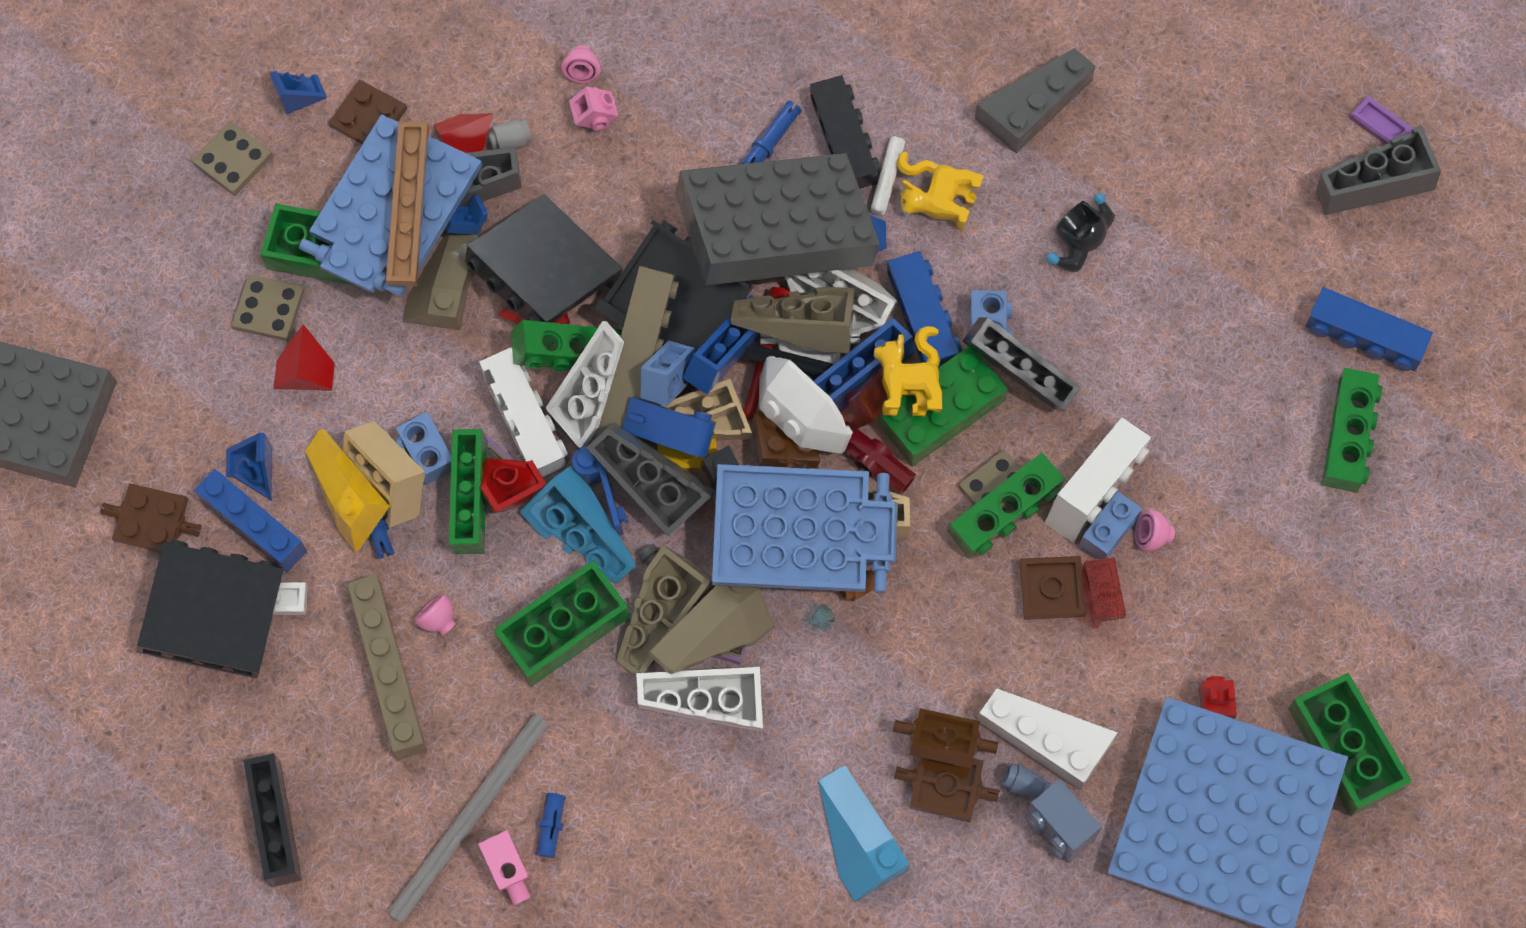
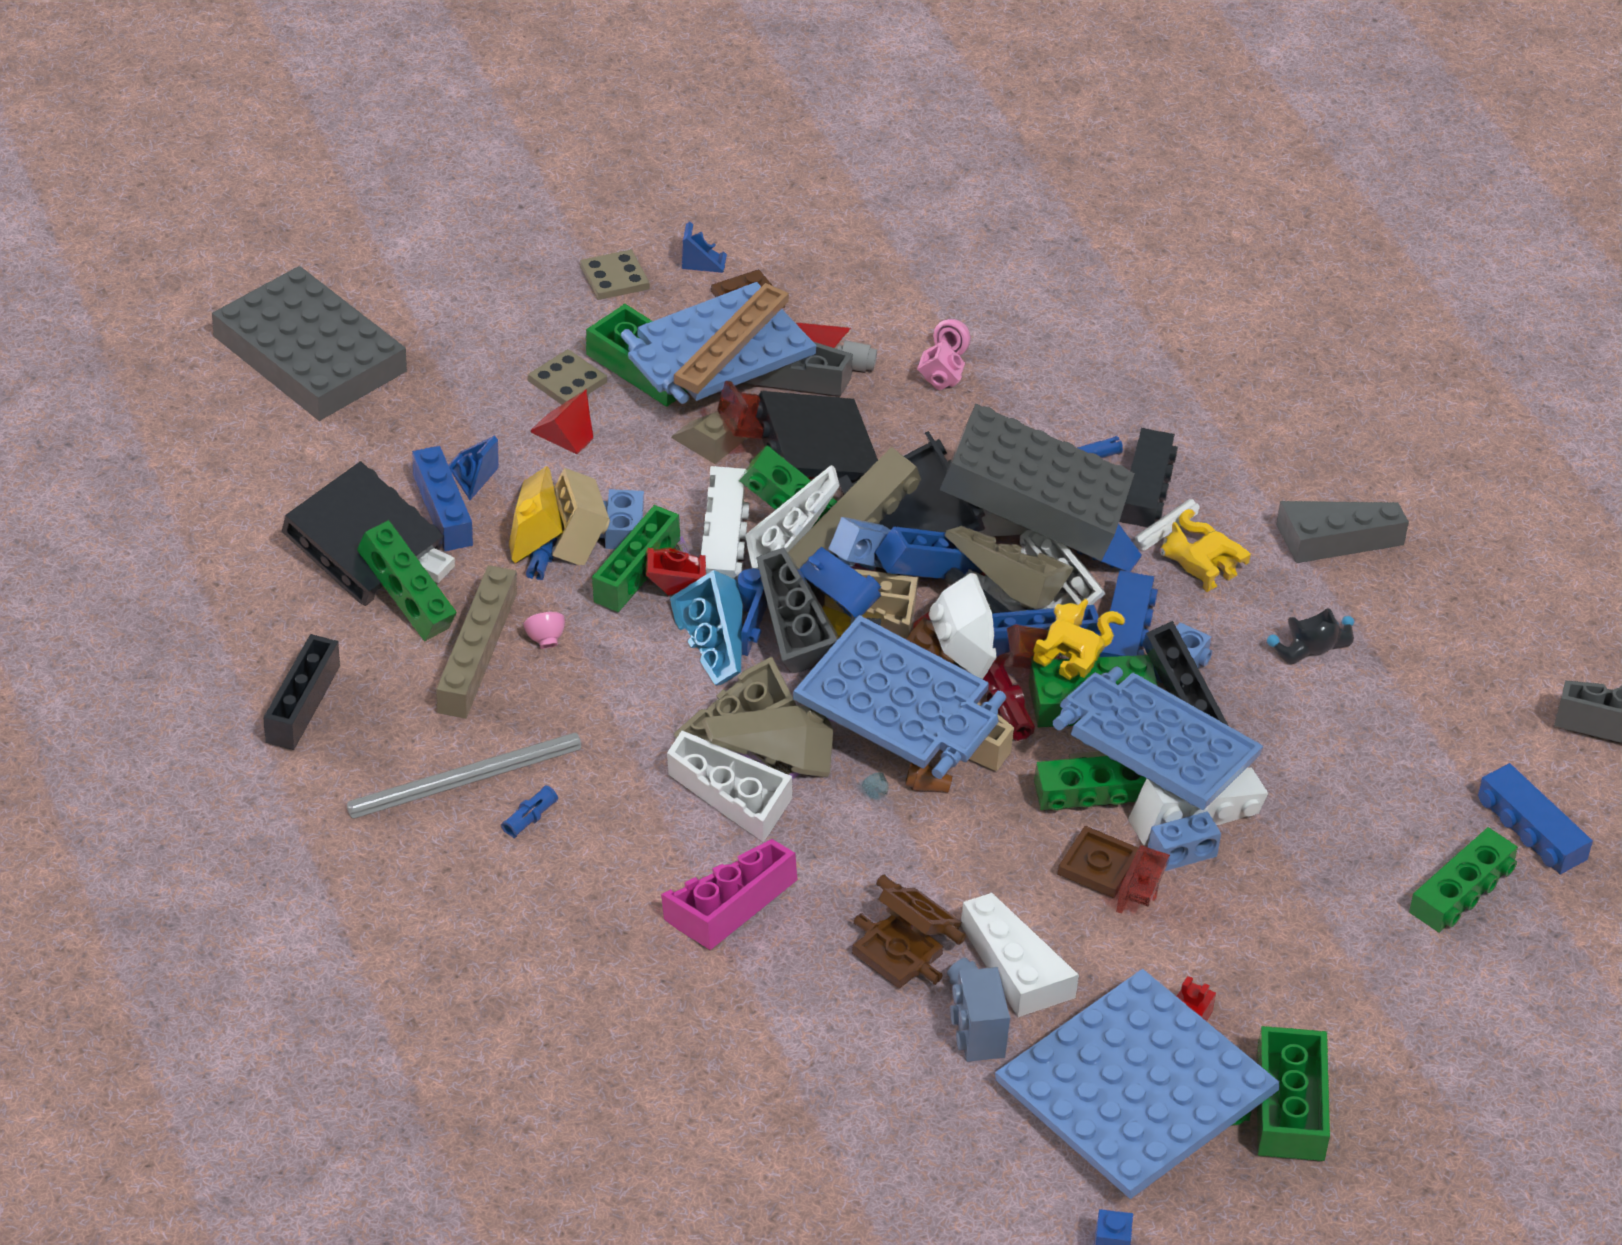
camera: 25 degrees right, 25 degrees down
reddish brown plate [101,483,201,552] -> none
blue bracket [445,195,488,235] -> none
bright pink torso [479,830,531,906] -> none
green brick [493,560,631,687] -> none
dark azure wedge [818,765,910,902] -> none
bright pink brick [1135,509,1175,551] -> none
none -> green brick [357,520,457,641]
none -> dark pink wedge [661,839,798,950]
none -> clear red panel [717,381,763,439]
none -> medium blue plate [1053,667,1263,810]

